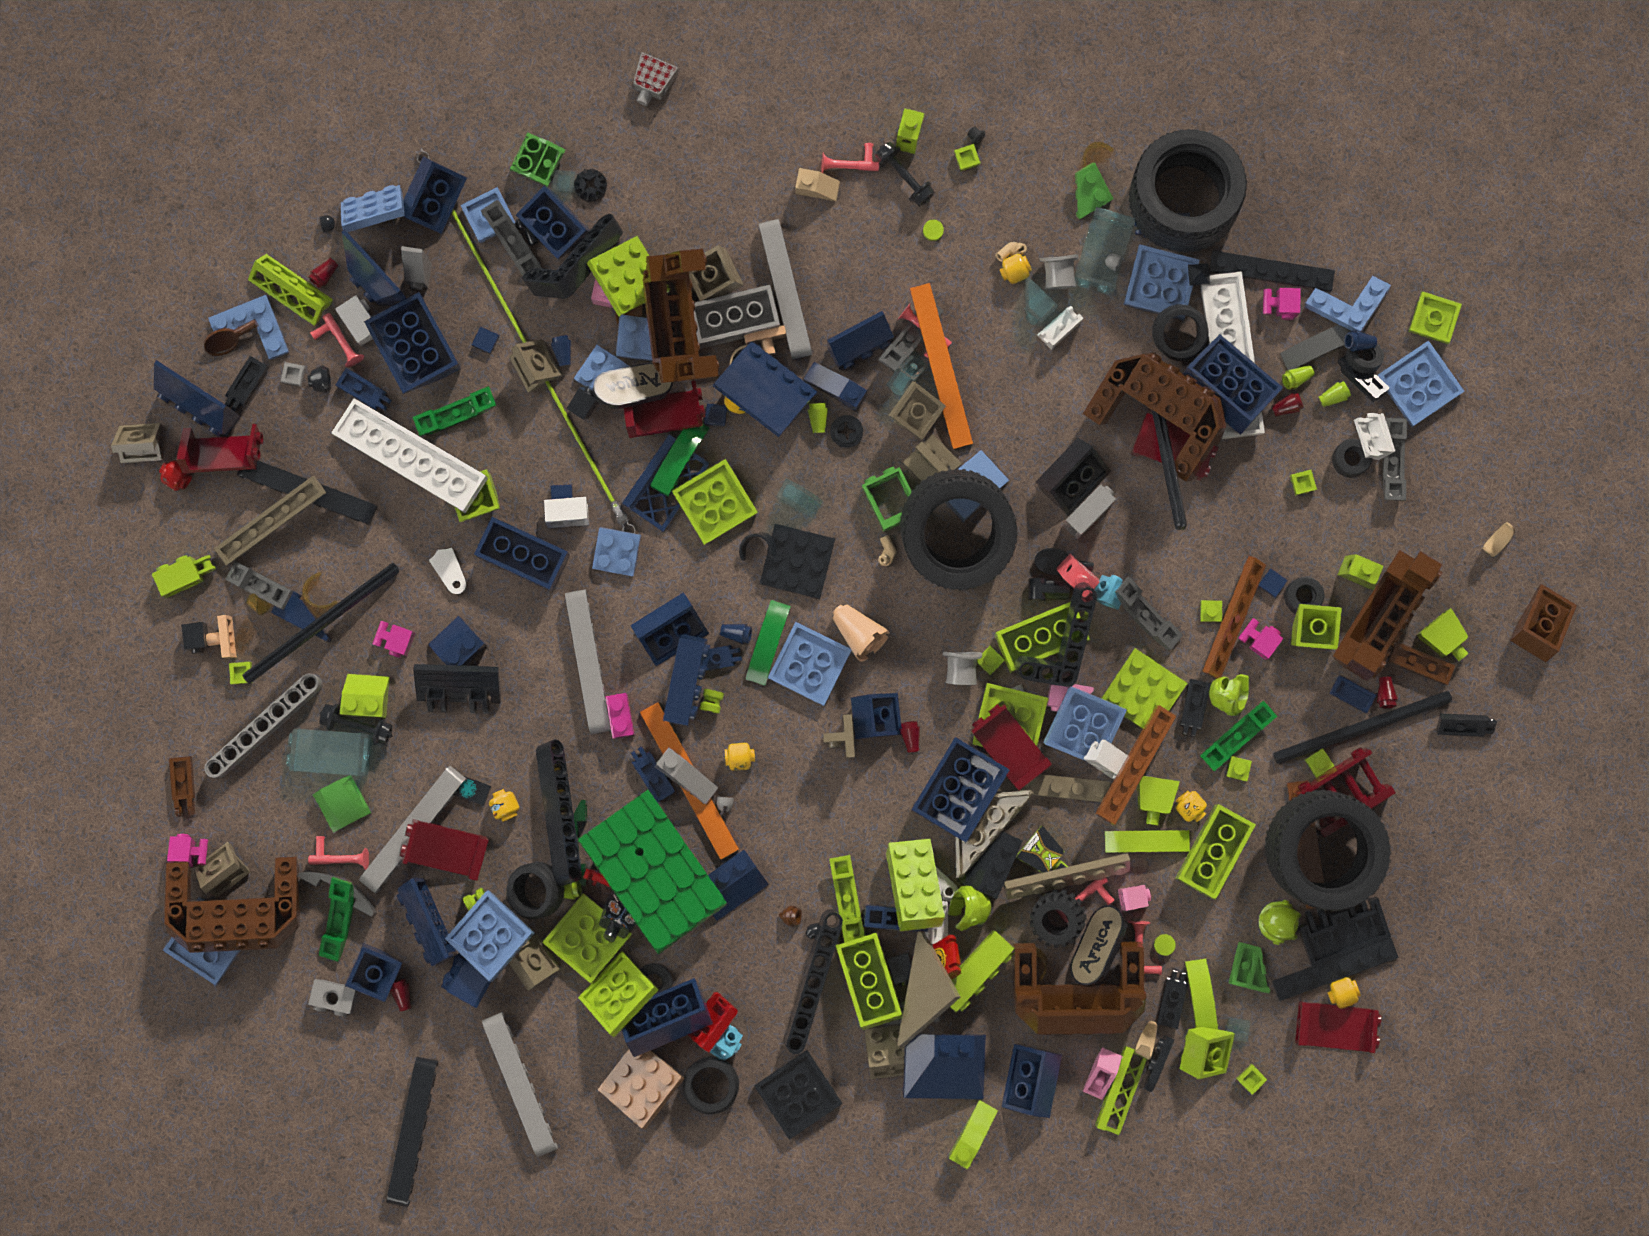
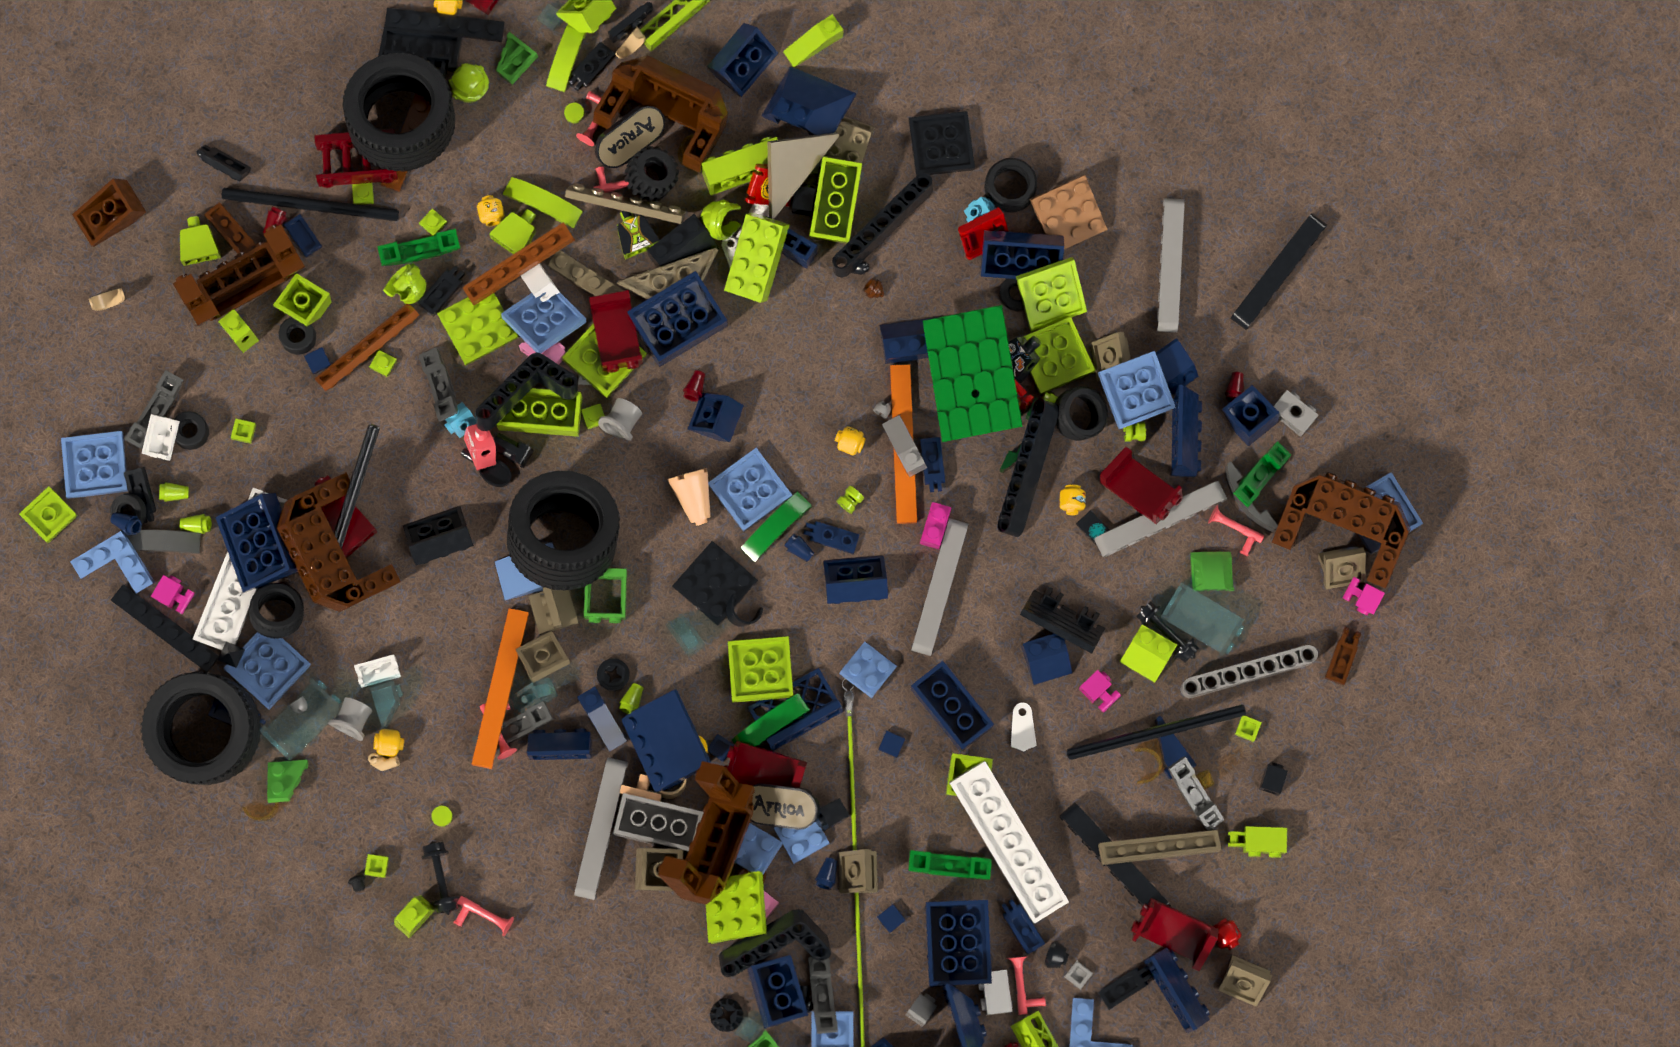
camera: 160 degrees left, 5 degrees down
reddish brown piece [204,319,258,356] -> none
light nougat tile [206,615,237,659] -> none
white hinge [544,497,589,528] -> none
dark blue brick [663,634,711,726] -> none
tan slope [795,168,840,201] -> none
dark tan bracket [823,714,855,759] -> none
lime slope [829,855,865,943] -> none
tan arm [878,535,897,566] -> none
light grey window [1062,485,1116,540] -> none
bright pink slope [1083,1048,1122,1100] -> none
bright pink slope [1118,885,1151,911] -> none
lime brick [1175,804,1256,899] -> none
dark pink brick [1238,618,1283,660] -> none
dark red cone [1271,393,1304,417] -> none

